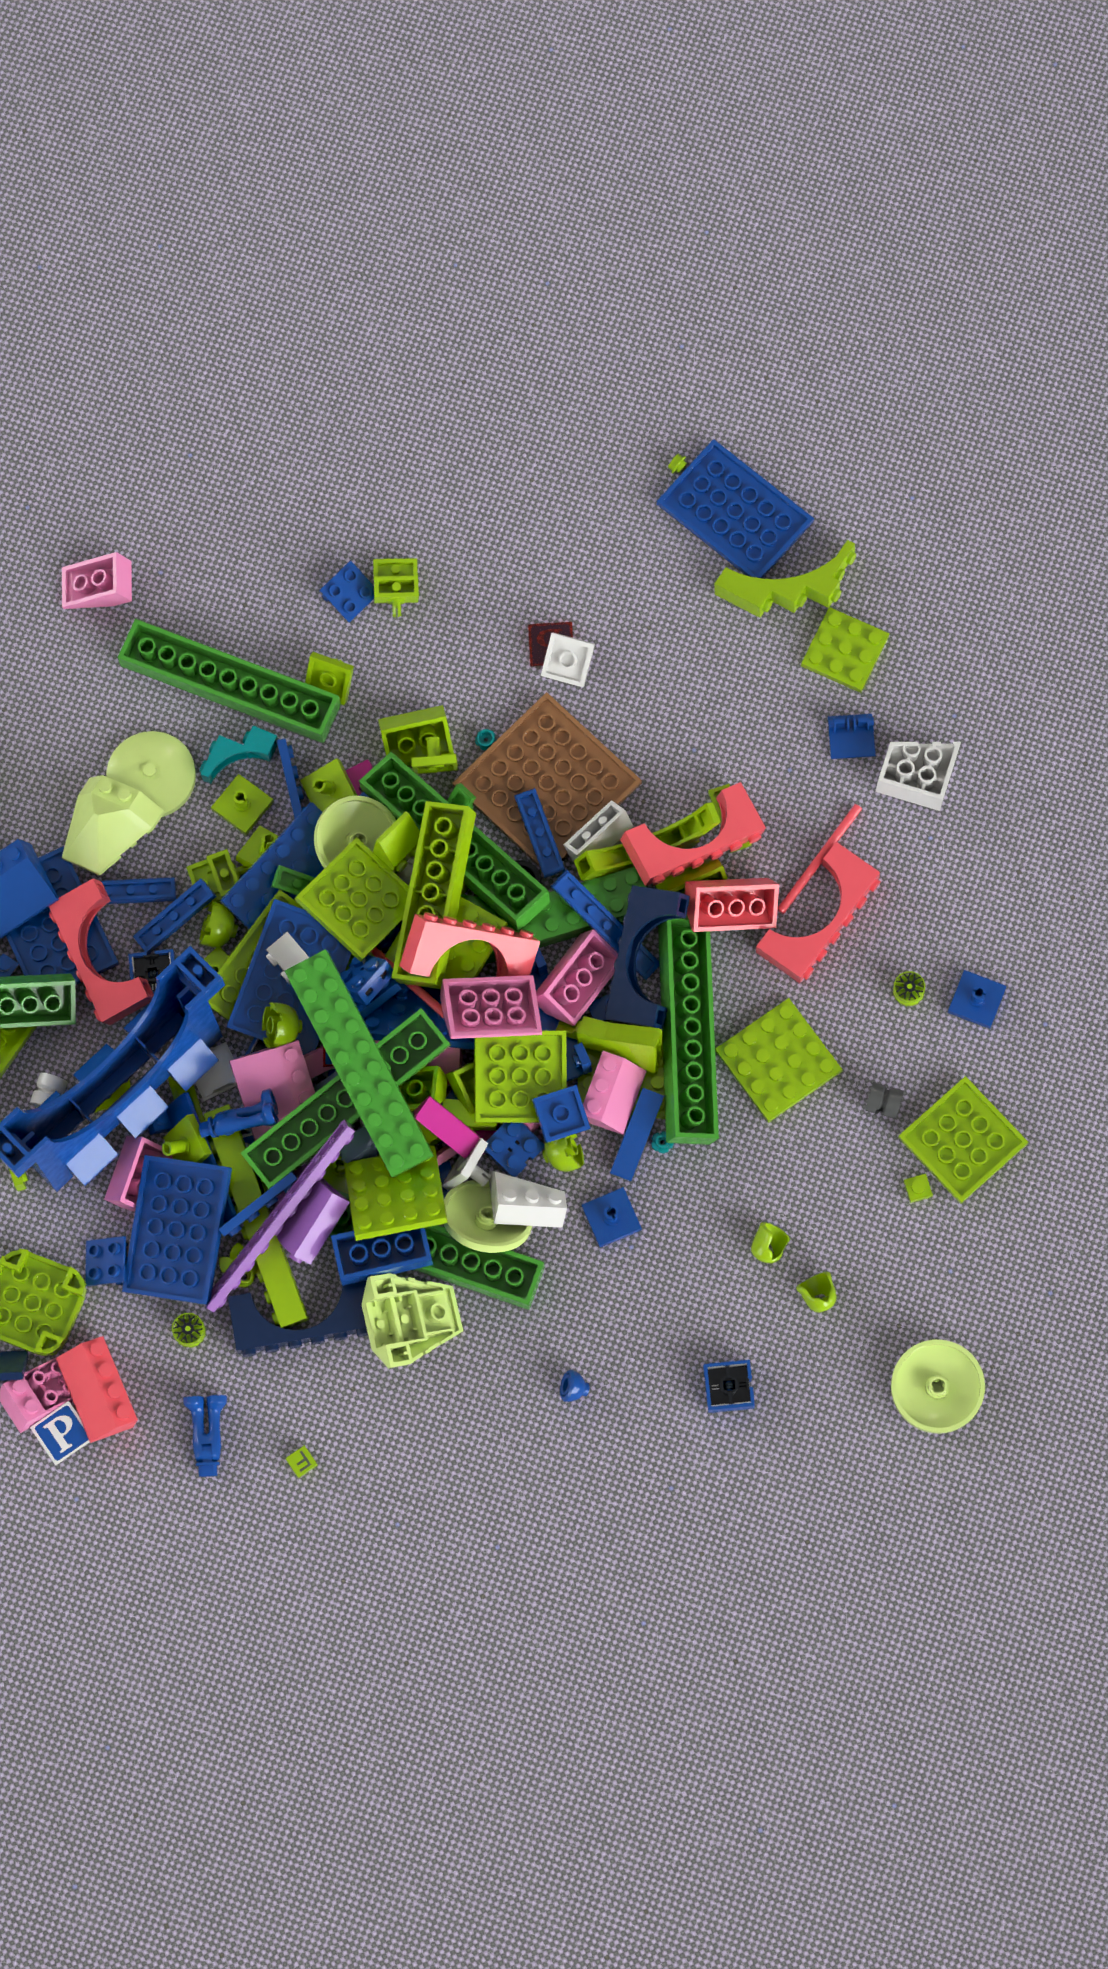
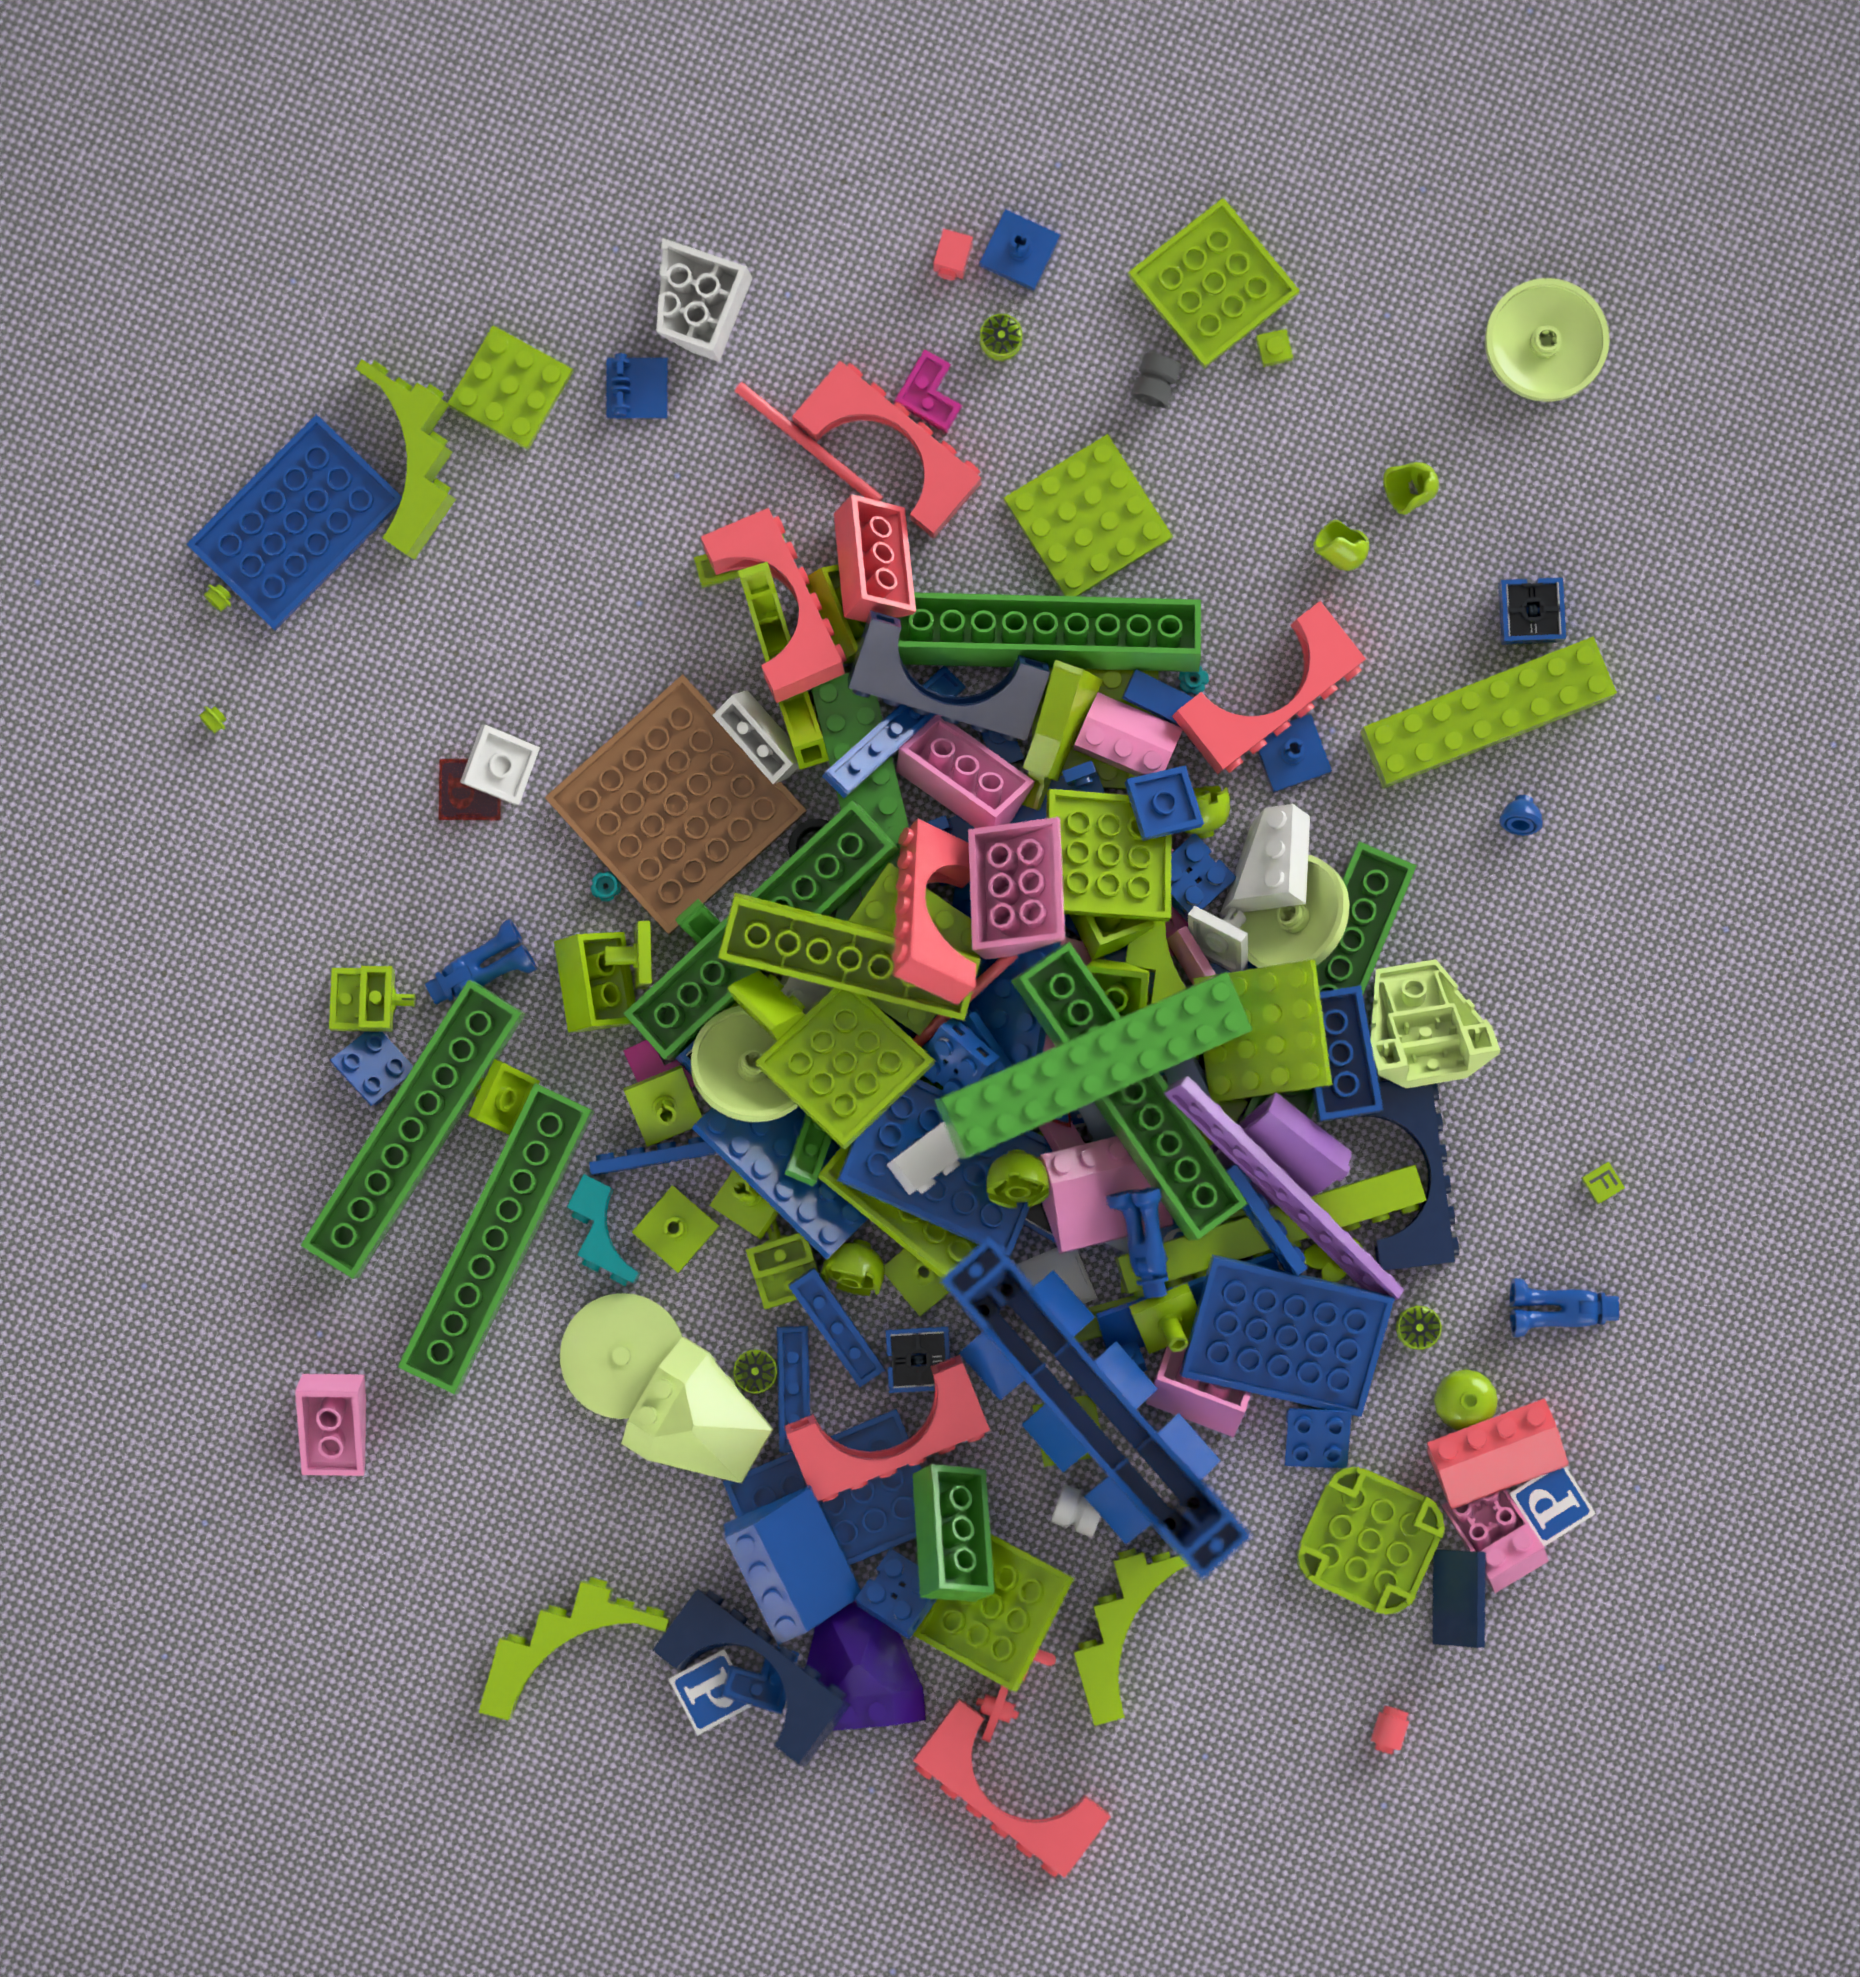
camera: 90 degrees left, 10 degrees up
dark pink slope [414,1095,480,1159] -> none
blue tile [514,788,565,878] -> none
none -> lime plate [198,706,227,734]
none -> bright green brick [300,980,526,1279]
none -> blue piece [425,919,538,1005]
none -> lime wheel [733,1349,778,1393]
none -> dark pink tile [894,349,962,434]
none -> coral brick [933,228,973,280]
none -> coral arch [1172,601,1366,775]
none -> lime brick [1360,636,1617,789]
none -> lime cylinder [1434,1369,1498,1431]

